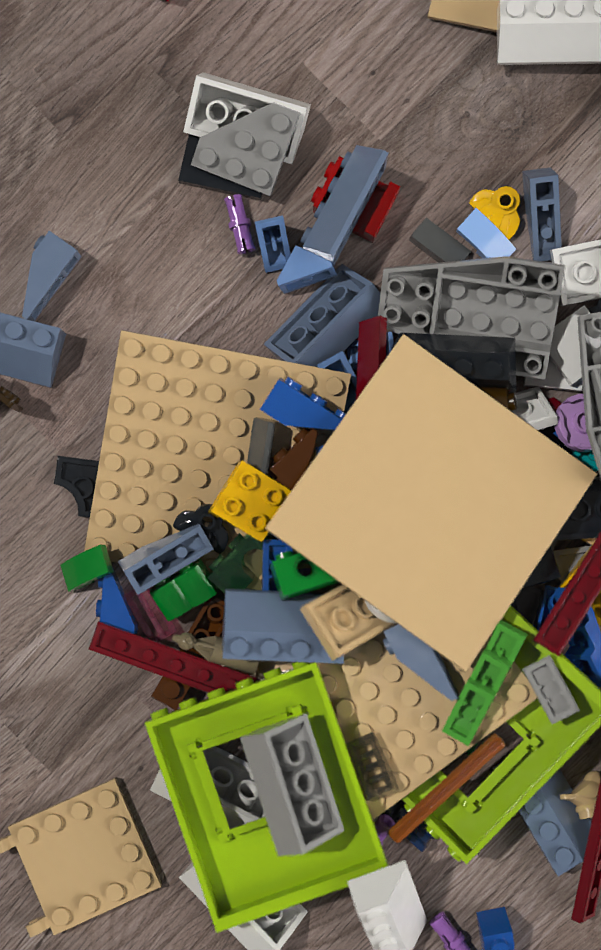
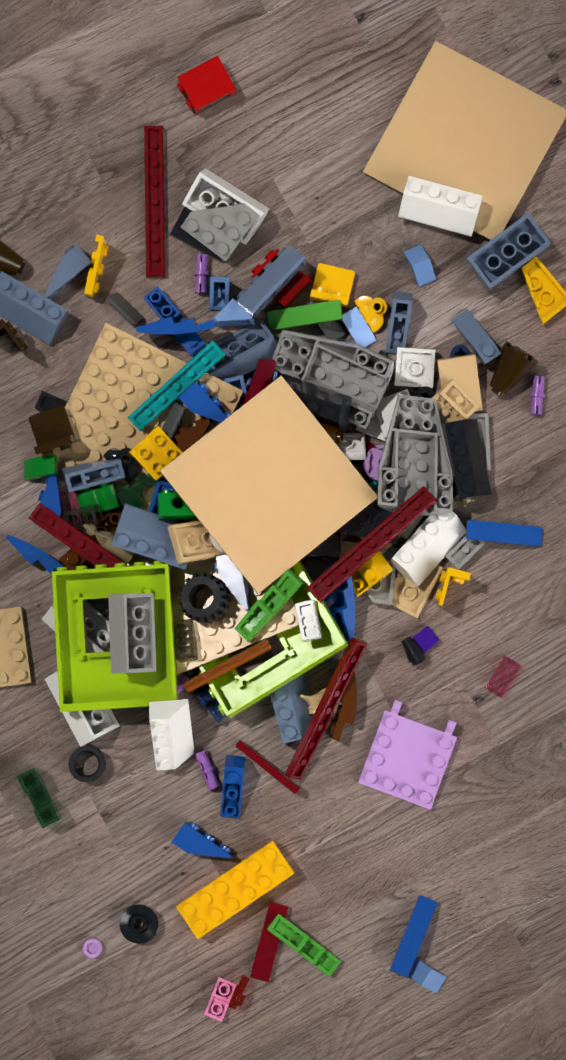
camera: 15 degrees right, 0 degrees up
none -> blue slope [6,535,64,574]
none -> dark brown bracket [29,406,76,456]
none -> clear smoke slope [62,504,103,529]
none -> yellow wing [84,234,109,298]
none -> dark grey slope [107,292,144,328]
none -> teal tile [127,340,226,432]
none -> blue slope [136,316,217,334]
none -> blue slope [143,286,206,357]
none -> dark red tile [144,126,165,277]
none -> black tyre [178,573,231,624]
none -> dark blue wheel [207,701,227,724]
none -> dark red tile [236,740,300,794]
none -> bright green slope [267,300,343,331]
none -> yellow bracket [310,263,355,309]
none -> medium blue slope [403,245,436,287]

